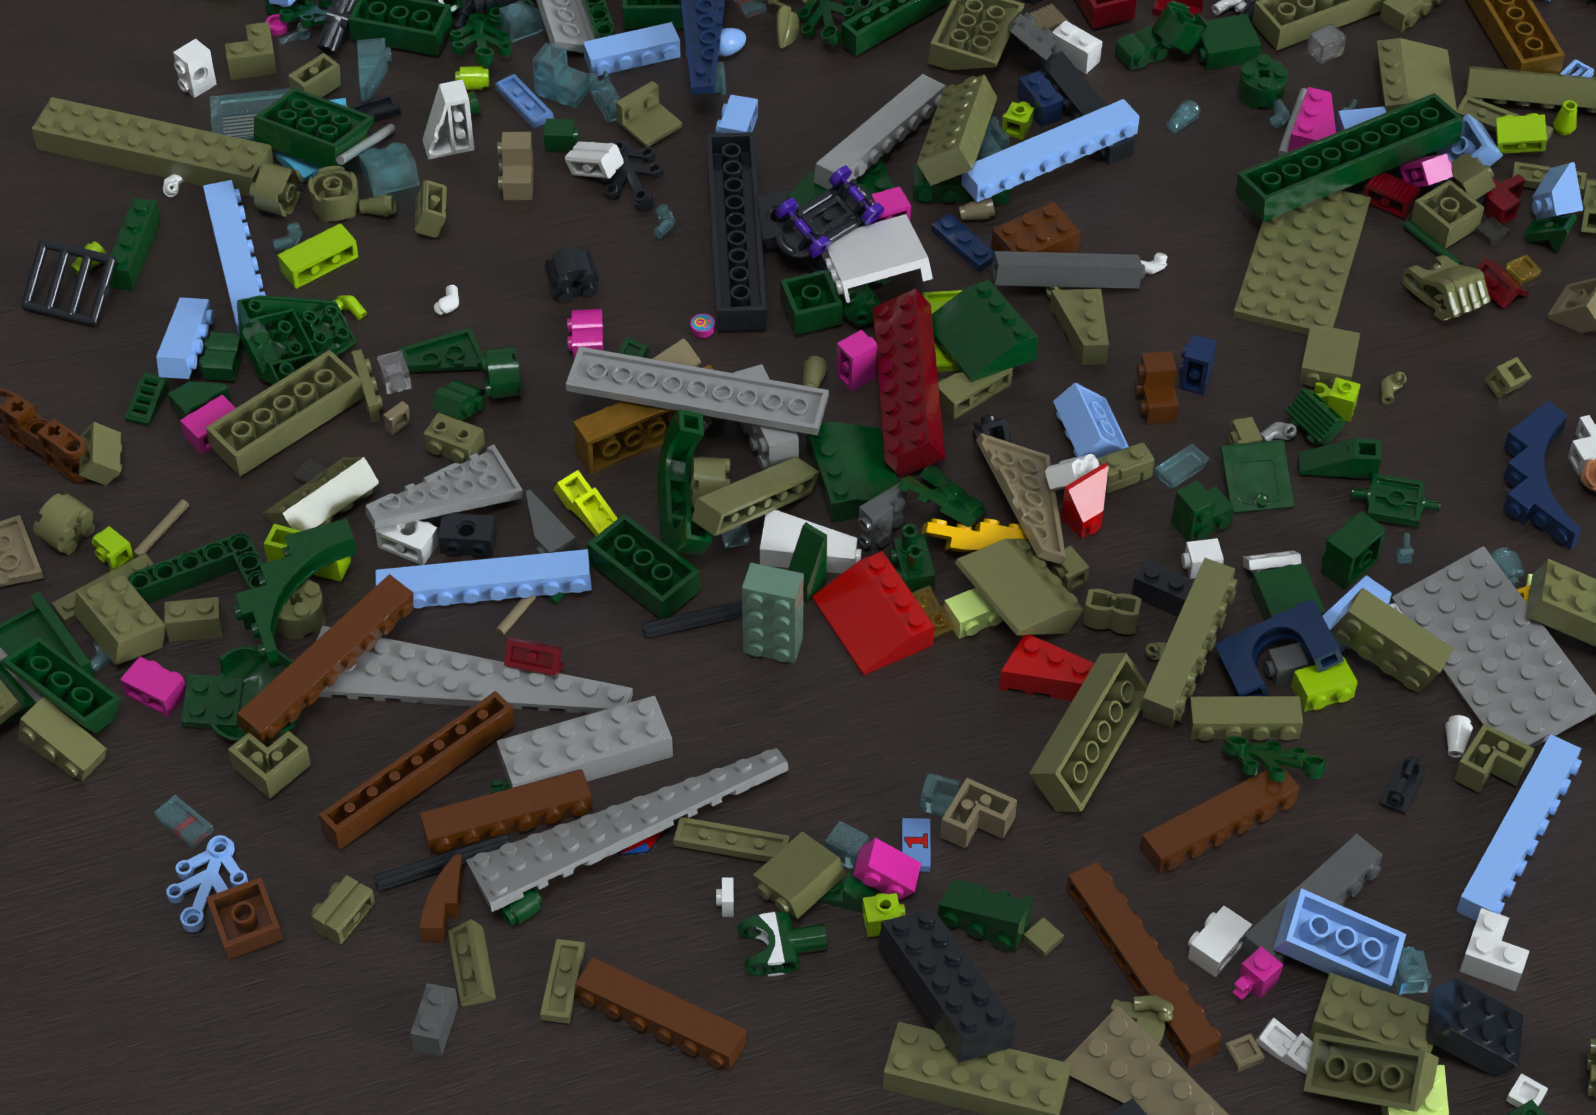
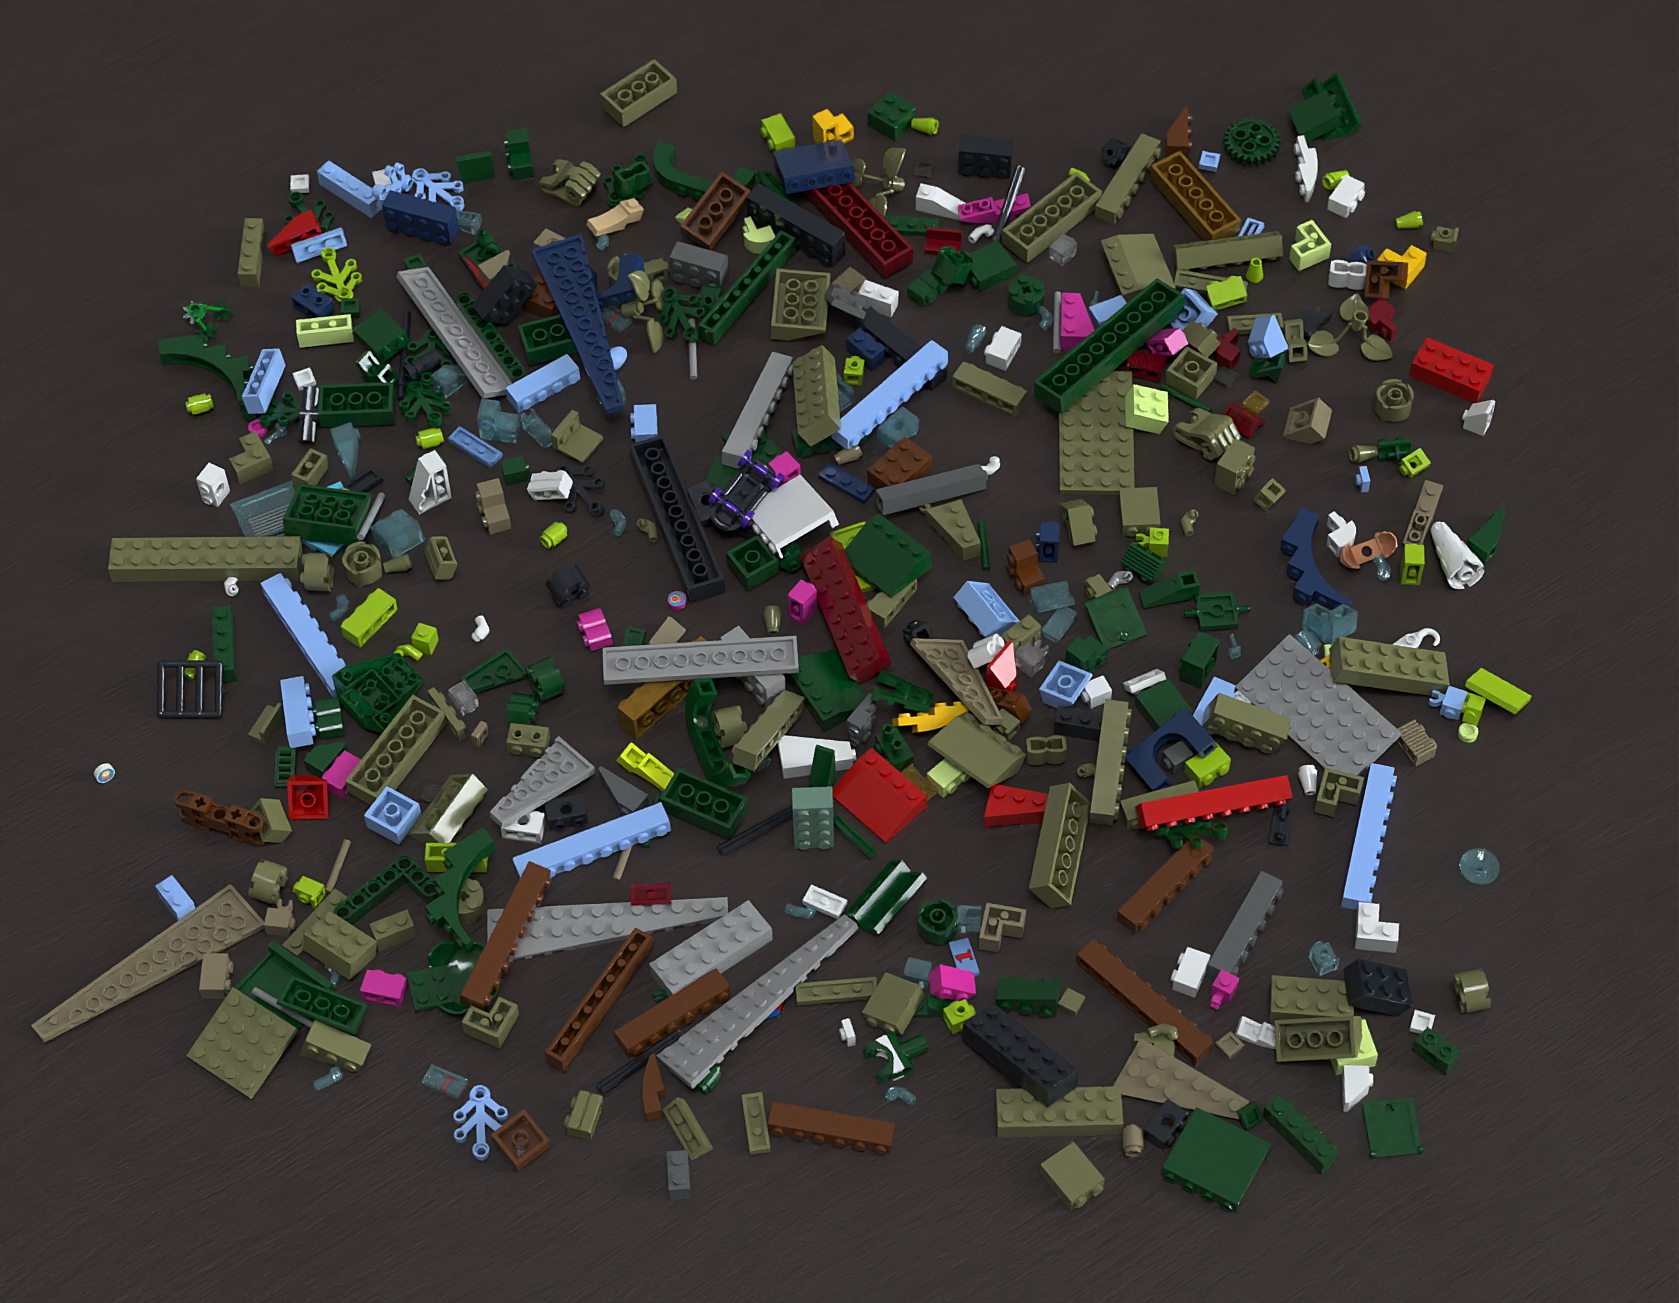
camera: 15 degrees left, 5 degrees up
light blue brick [1273,888,1406,991] -> none
none -> olive panel [248,703,285,745]
none -> dark tan brick [264,899,296,937]
none -> red slope [287,775,329,819]
none -> clear light blue arm [313,1067,343,1090]
none -> light blue brick [364,786,421,845]
none -> lime brick [411,623,439,655]
none -> lime brick [539,522,567,549]
none -> olive arm [637,518,658,542]
none -> light grey bar [688,318,697,380]
none -> clear light blue arm [785,903,816,920]
none -> white plate [802,885,847,919]
none -> dark green axle [833,815,878,859]
none -> dark green slope [843,860,927,934]
none -> clear light blue brick [877,406,919,448]
none -> clear light blue arm [885,1087,917,1106]
none -> dark green brick [918,898,958,946]
none -> olive brick [952,361,1027,417]
none -> dark green bar [978,521,990,571]
none -> white brick [984,326,1021,371]
none -> reddish brown slope [987,686,1032,723]
none -> clear brick [1015,639,1049,677]
none -> clear light blue bracket [1030,580,1075,613]
none -> light blue slope [1039,661,1092,709]
none -> olive brick [1059,499,1097,546]
none -> yellowish green brick [1125,385,1169,434]
none -> red brick [1135,775,1293,831]
none -> olive brick [1214,438,1256,495]
none -> clear light blue brick [1302,603,1358,645]

